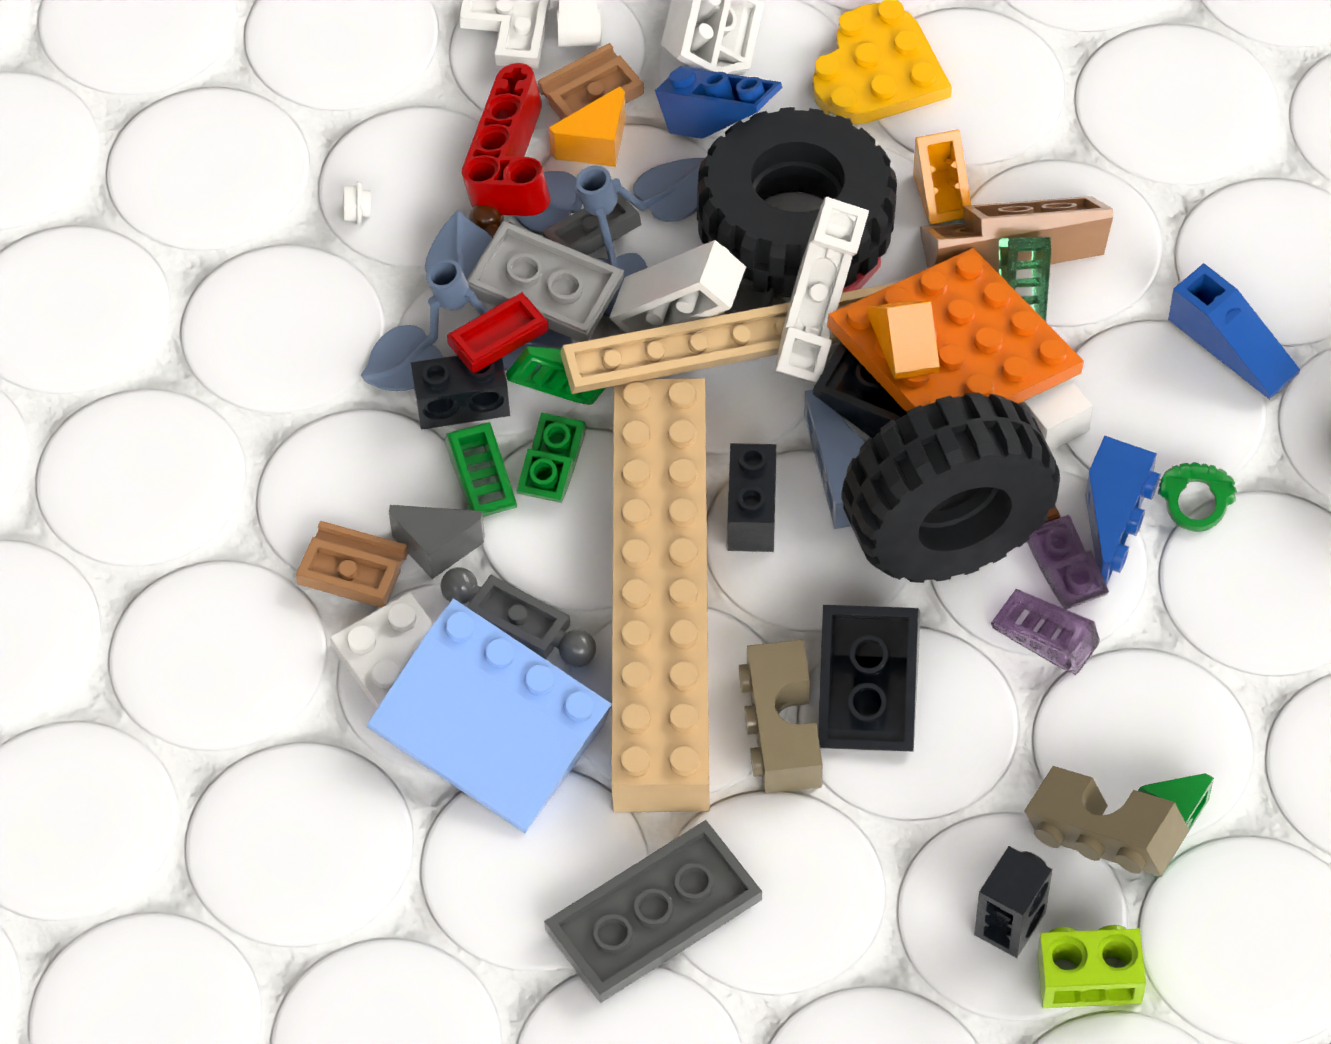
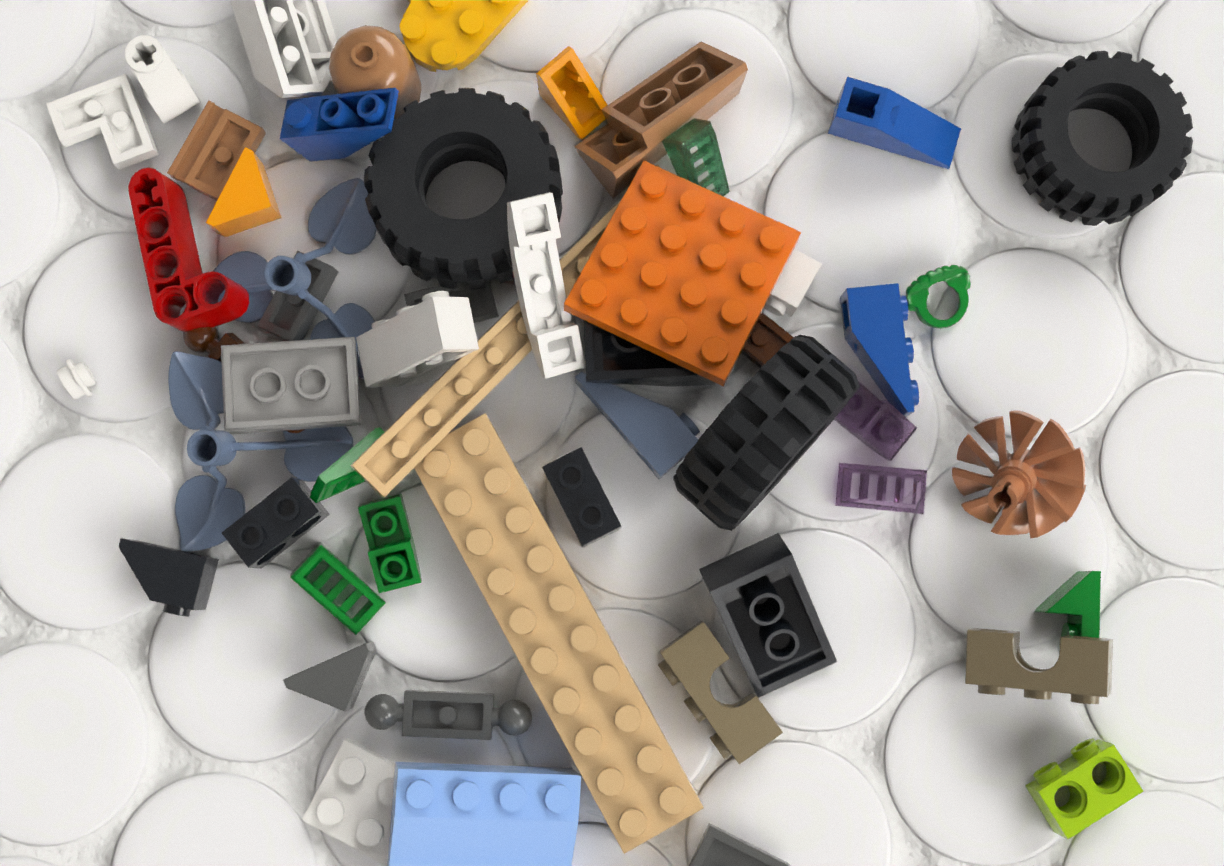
camera: 30 degrees left, 25 degrees up
medium nougat plate [296,521,408,608] -> none
red tile [447,292,548,374] -> none
light orange slope [867,300,940,379] -> none
black brick [974,846,1053,958] -> none
none -> black slope [119,538,219,617]
none -> medium nougat cylinder [329,25,422,119]
none -> nougat piece [952,410,1086,539]

